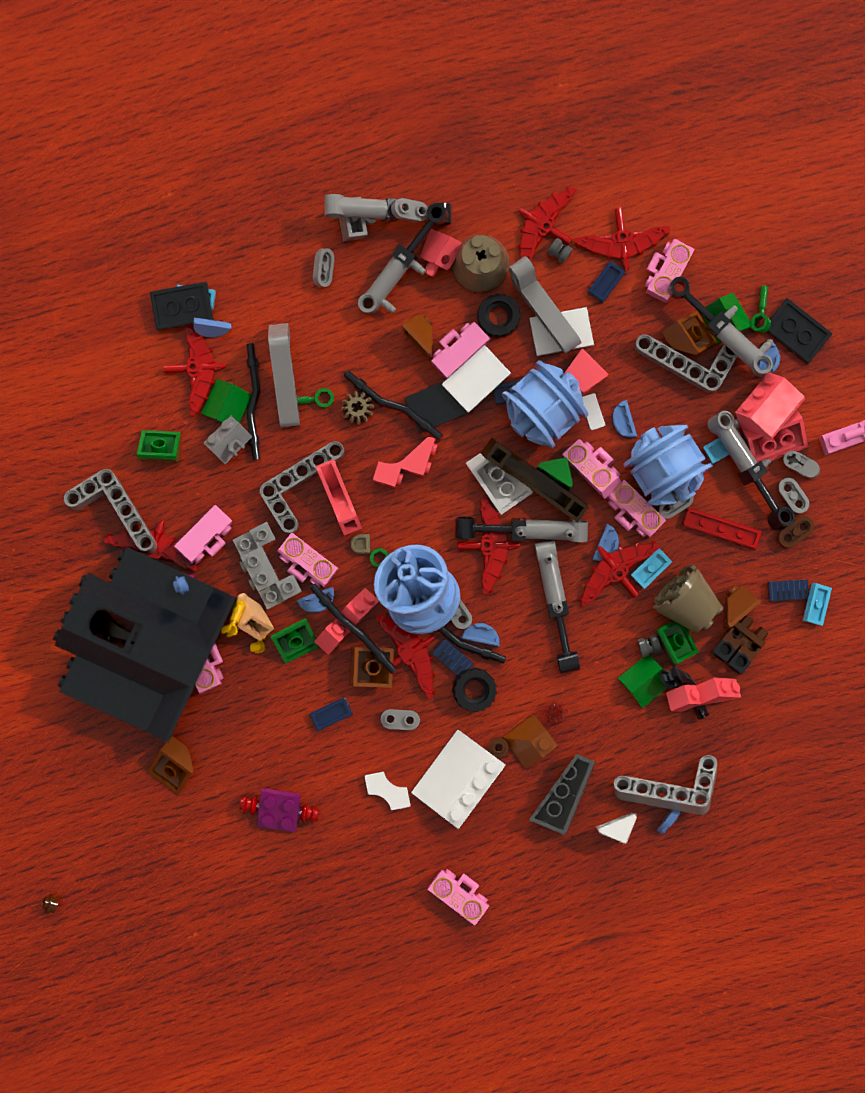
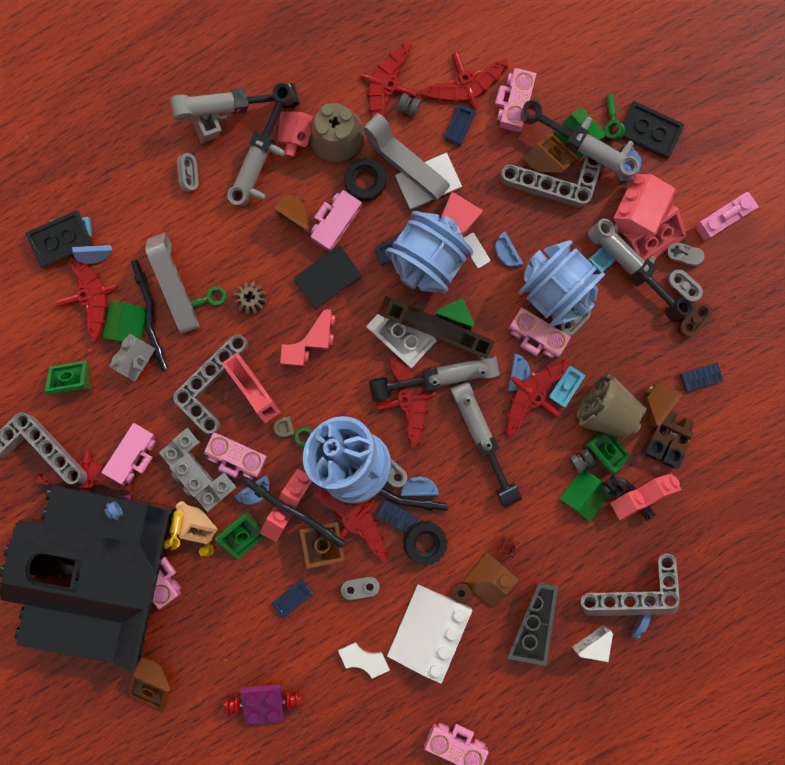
camera: 15 degrees left, 0 degrees up
black bar [343,370,443,441] -> none
light grey plate [391,198,428,222] -> none
white tile [442,345,511,413] -> none
bright pink piece [562,439,622,499] -> none
red tile [681,507,762,550] -> none
medium azure plate [803,583,832,626] -> none

